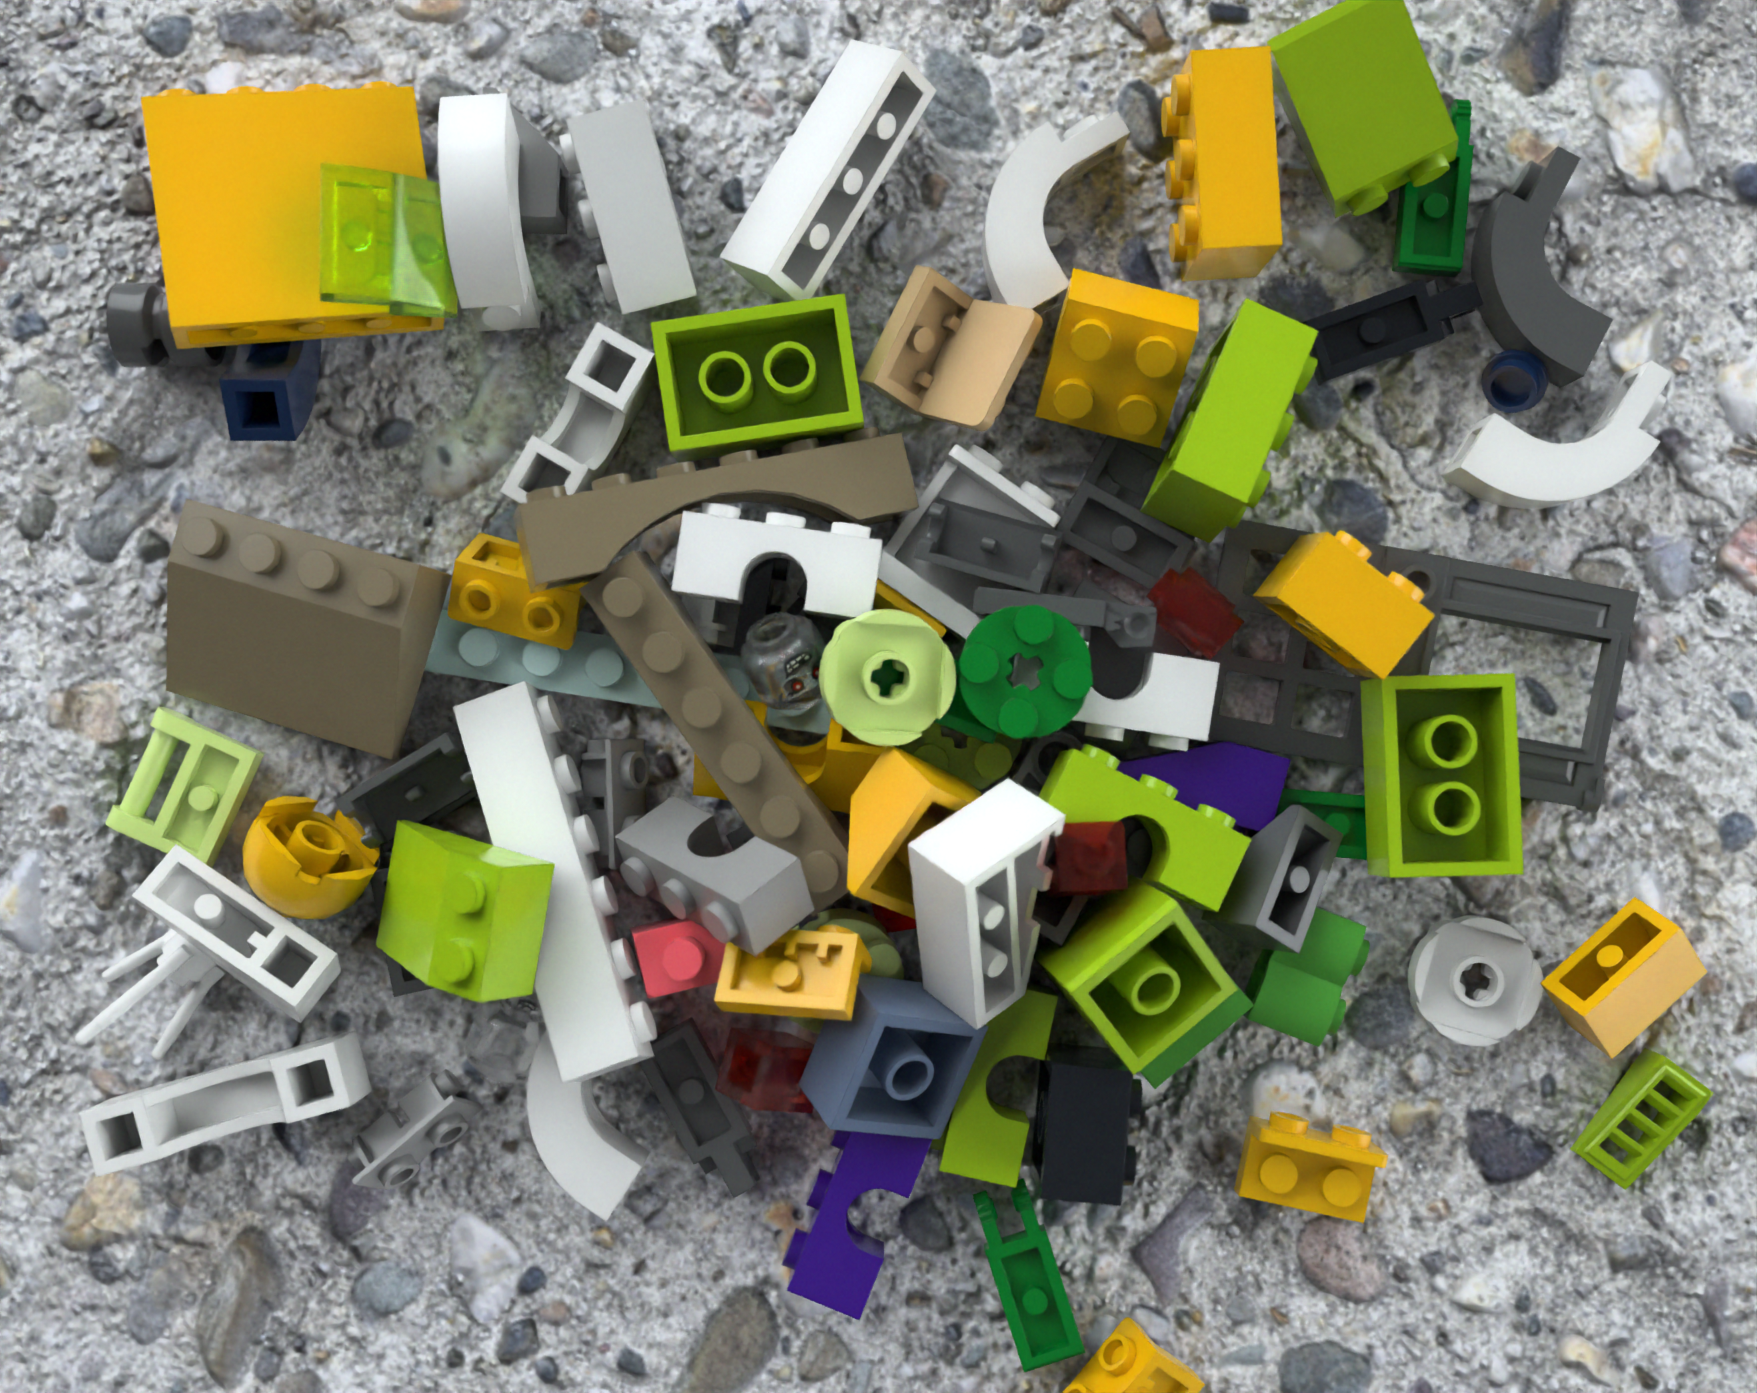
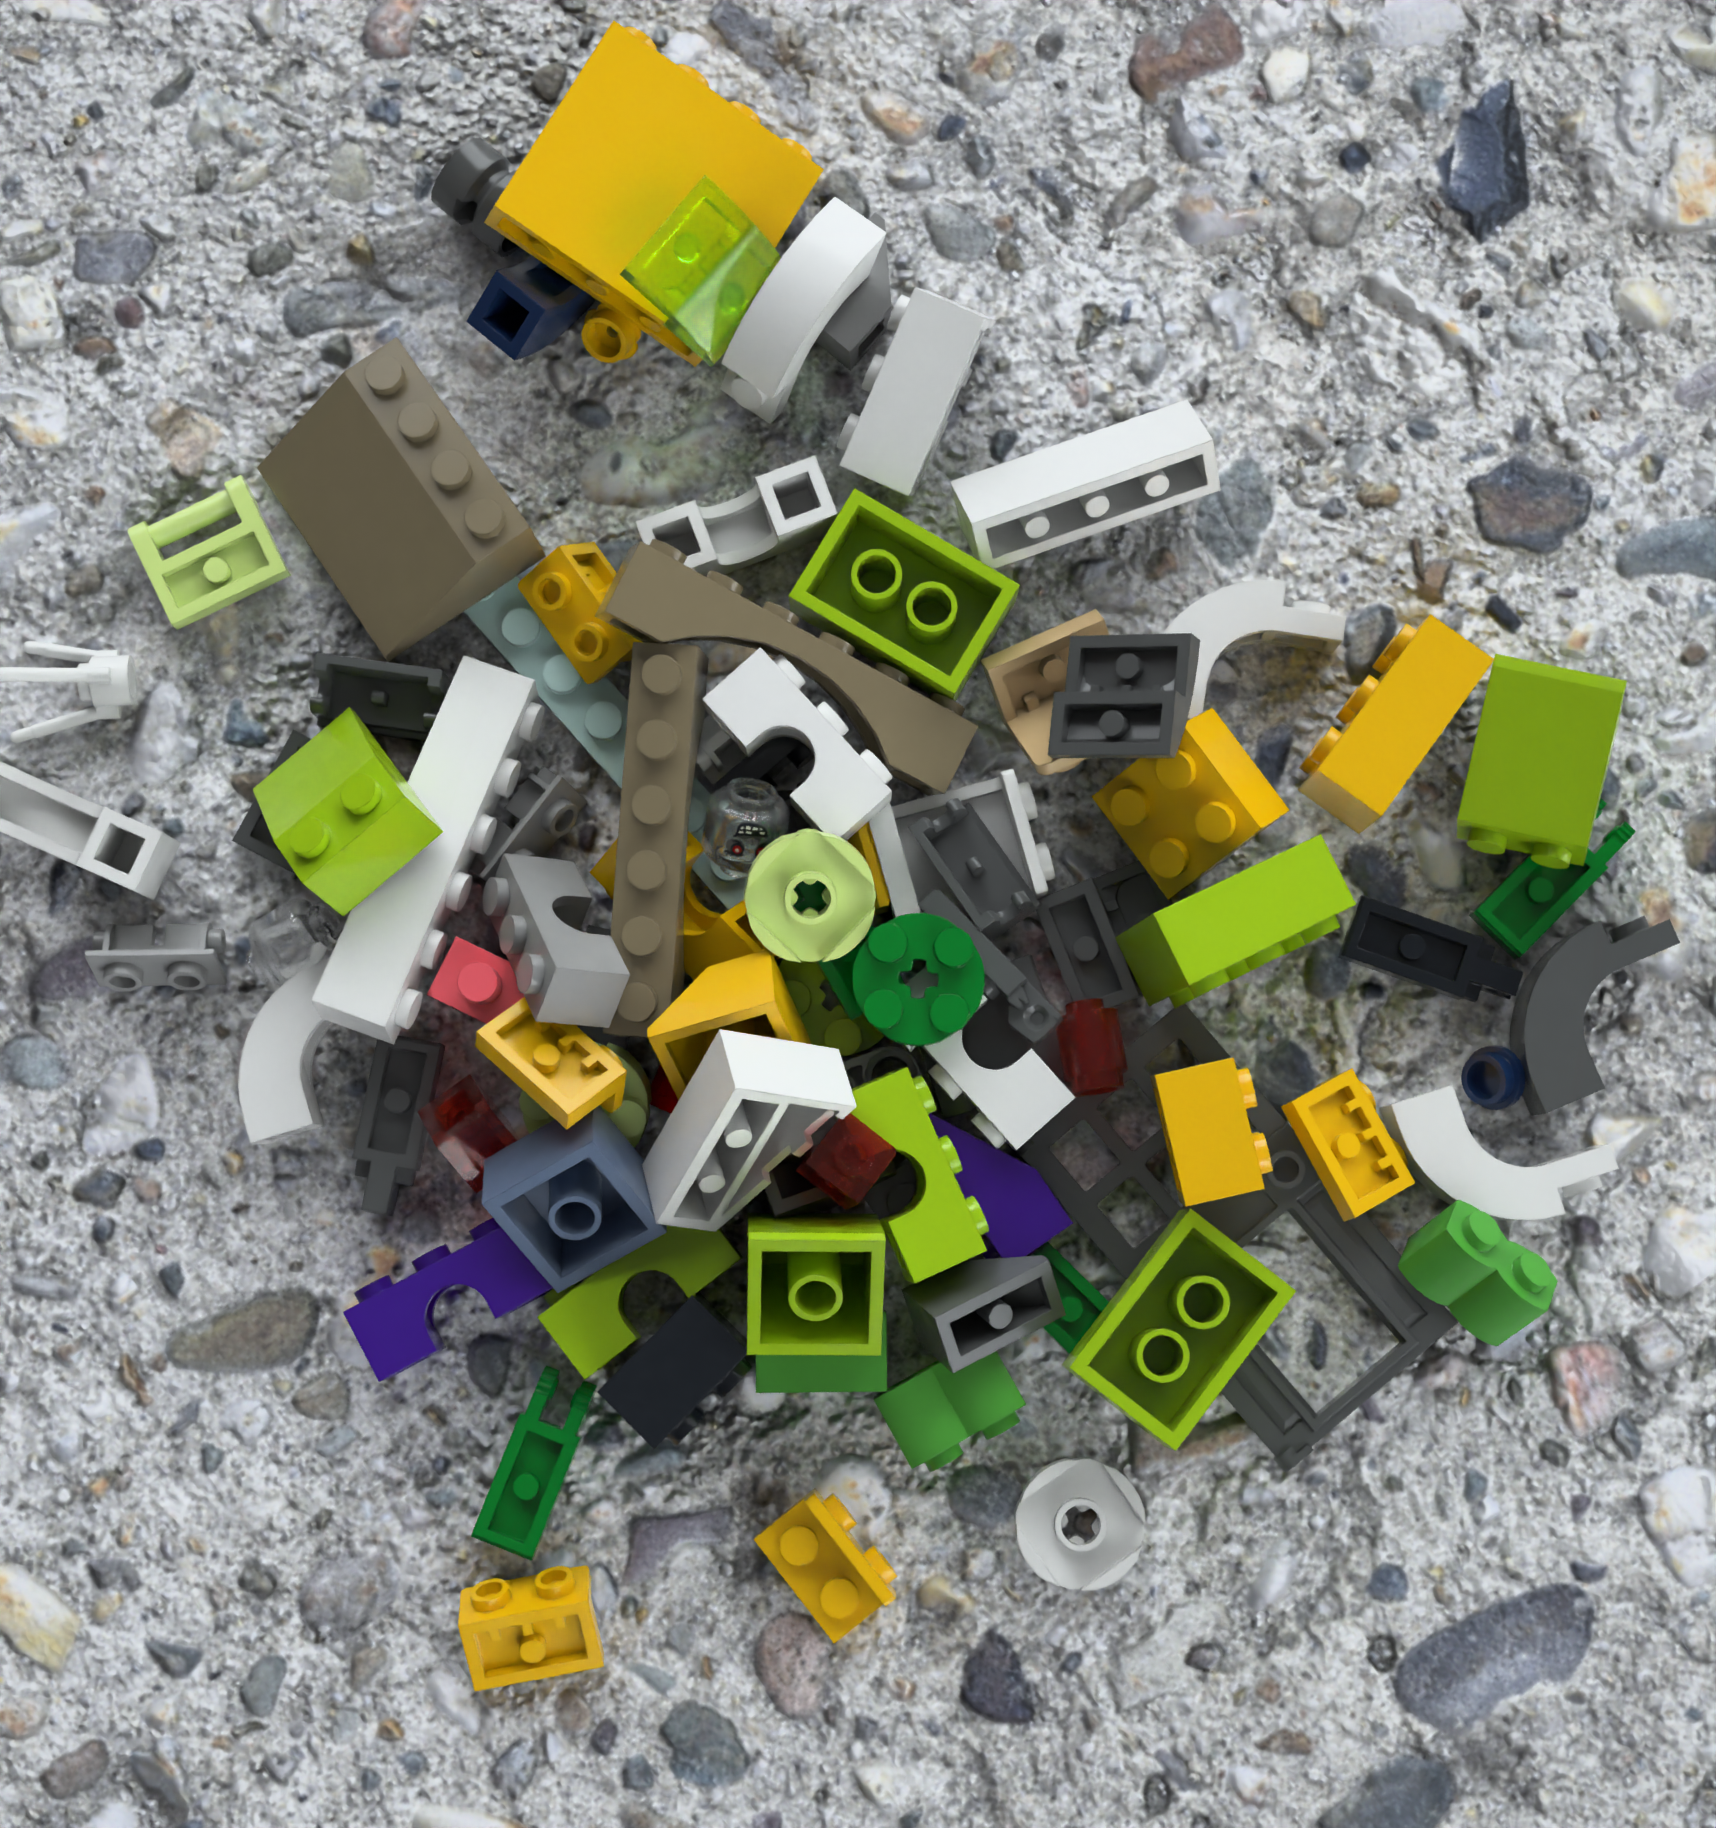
camera: 35 degrees right, 5 degrees down
white slope [132,844,341,1023] -> none
yellow cylinder [242,796,380,919] -> none
yellow brick [1540,897,1707,1059] -> none
lime slope [1570,1048,1714,1190] -> none
none -> yellow plate [581,303,641,363]
none -> dark grey slope [1048,633,1200,758]
none -> yellow bracket [1281,1068,1415,1222]
none -> bright green brick [1398,1200,1558,1346]

